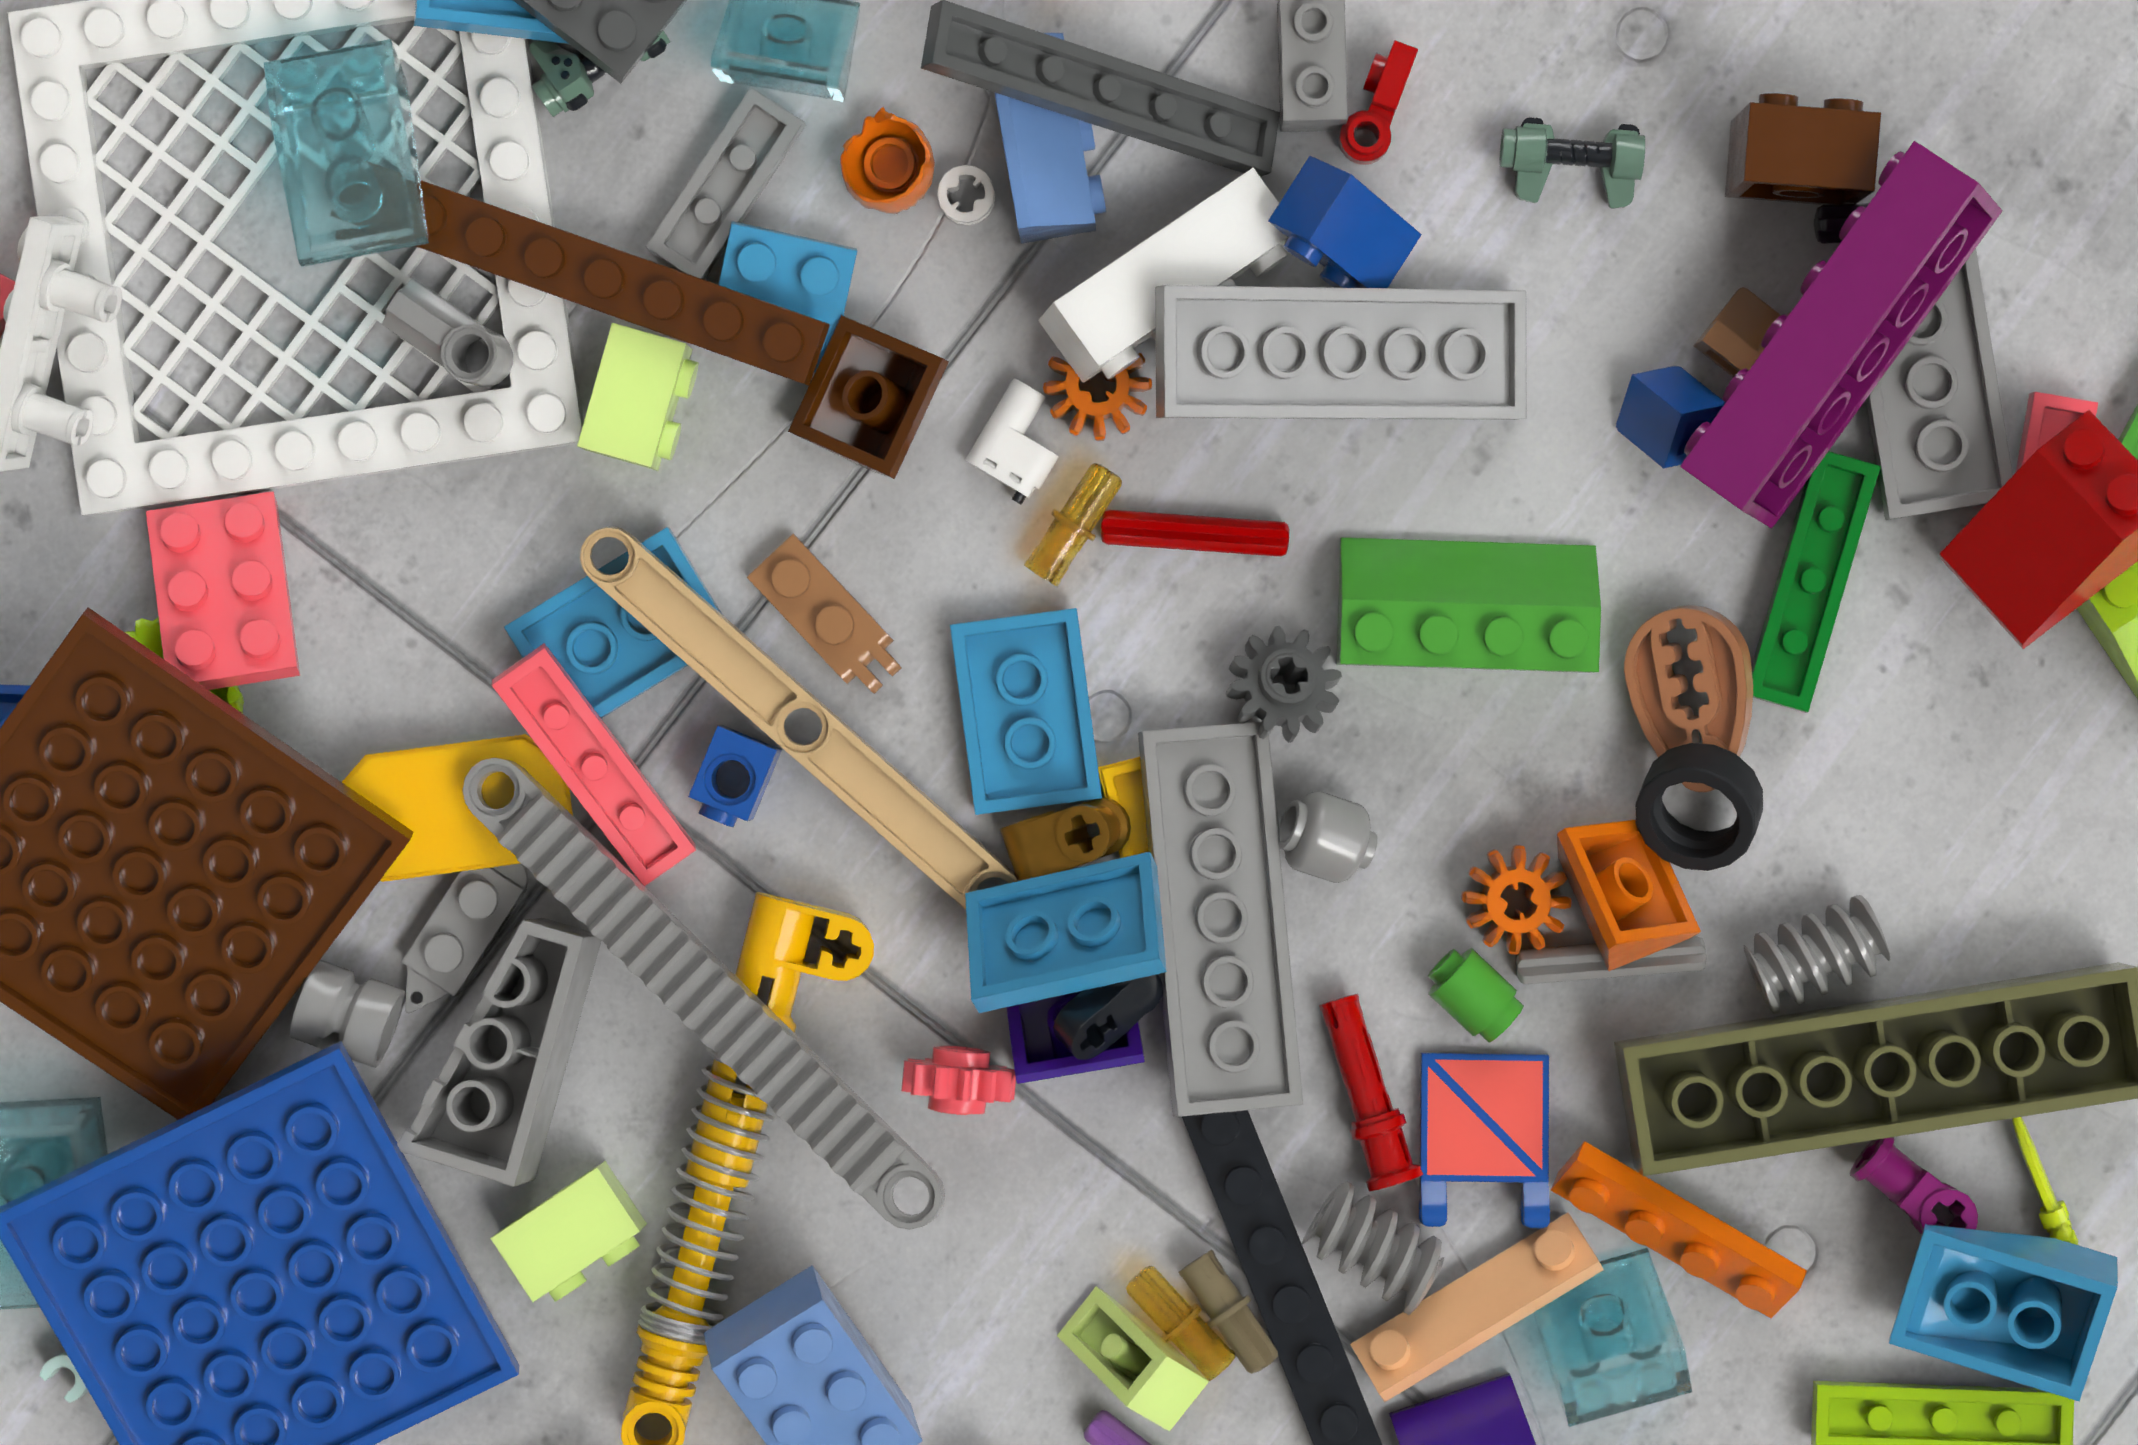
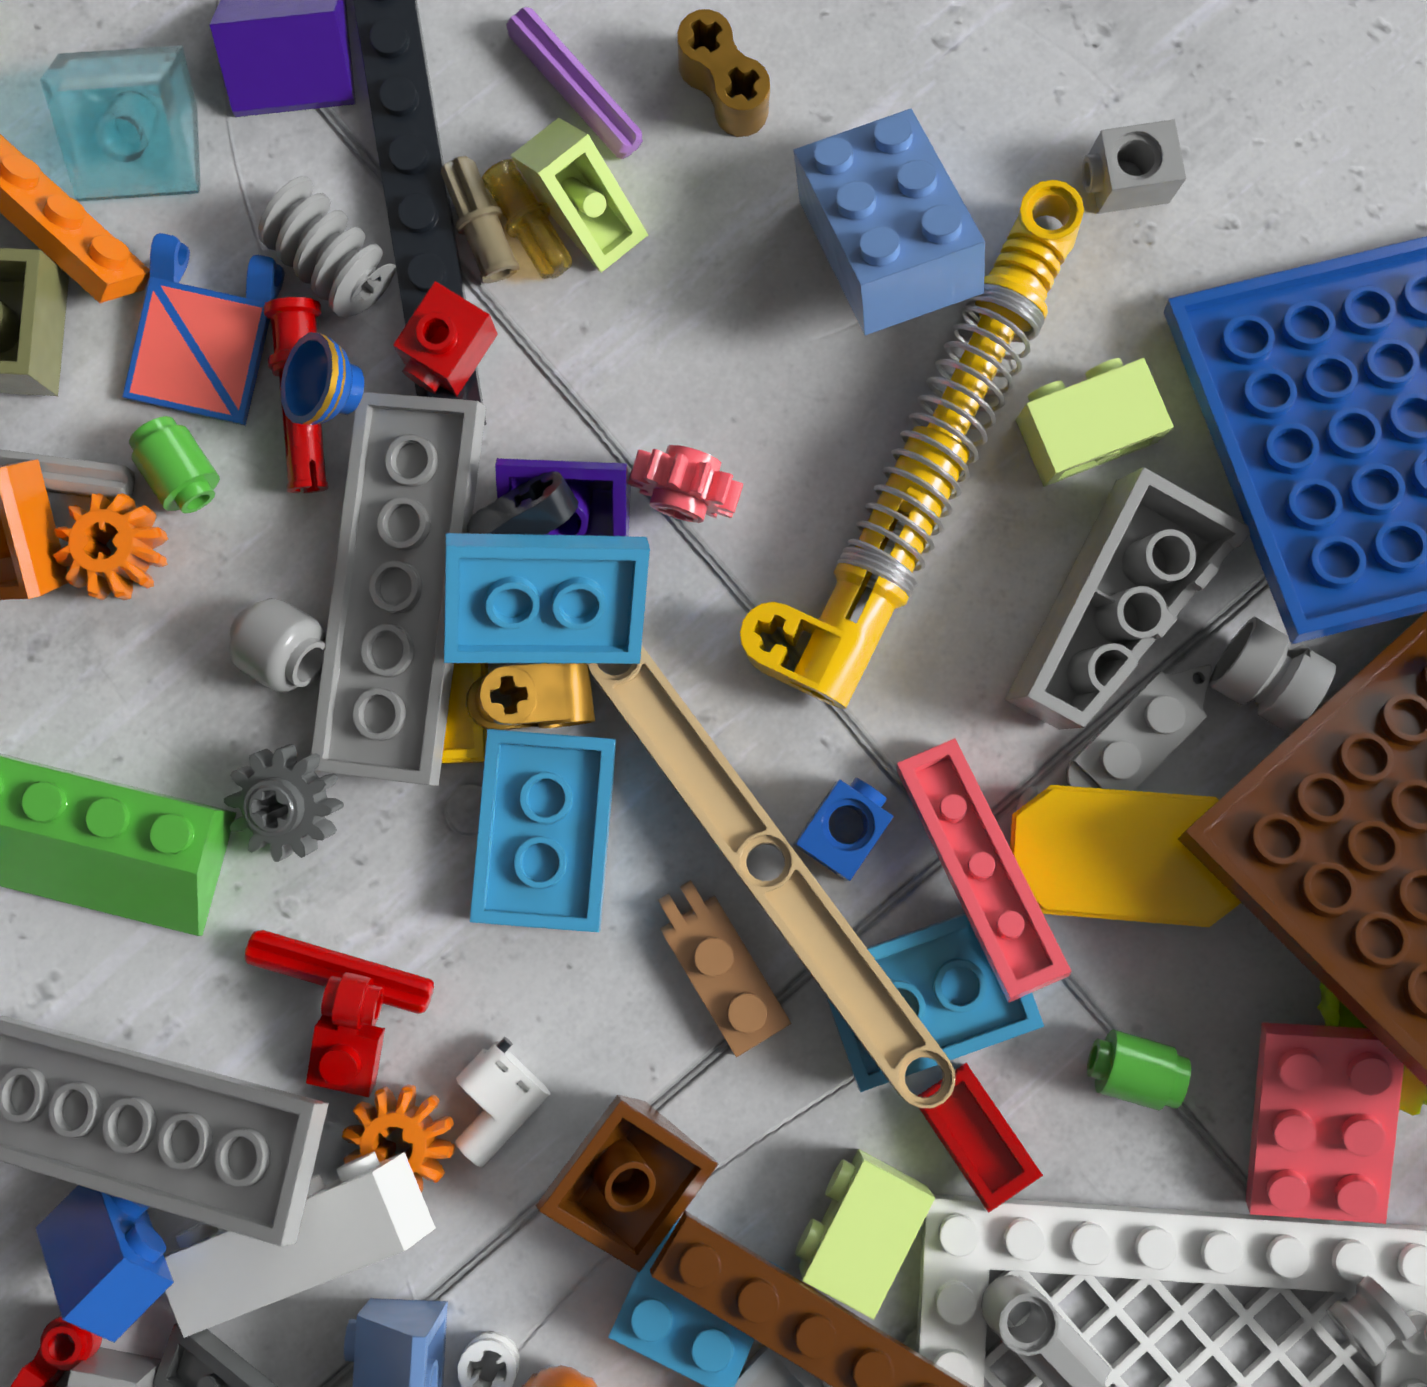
camera: 170 degrees left, 5 degrees down
light grey gear [463,758,945,1230] -> none
clear yellow axle [1024,463,1122,587] -> none
light nougat plate [1350,1212,1604,1402] -> none
none -> blue piece [281,332,364,425]
none -> red plate [306,972,385,1098]
none -> red brick [393,281,498,396]
none -> red tile [918,1063,1043,1213]
none -> bright green brick [1087,1029,1191,1111]
none -> light grey wheel [1326,1276,1417,1366]

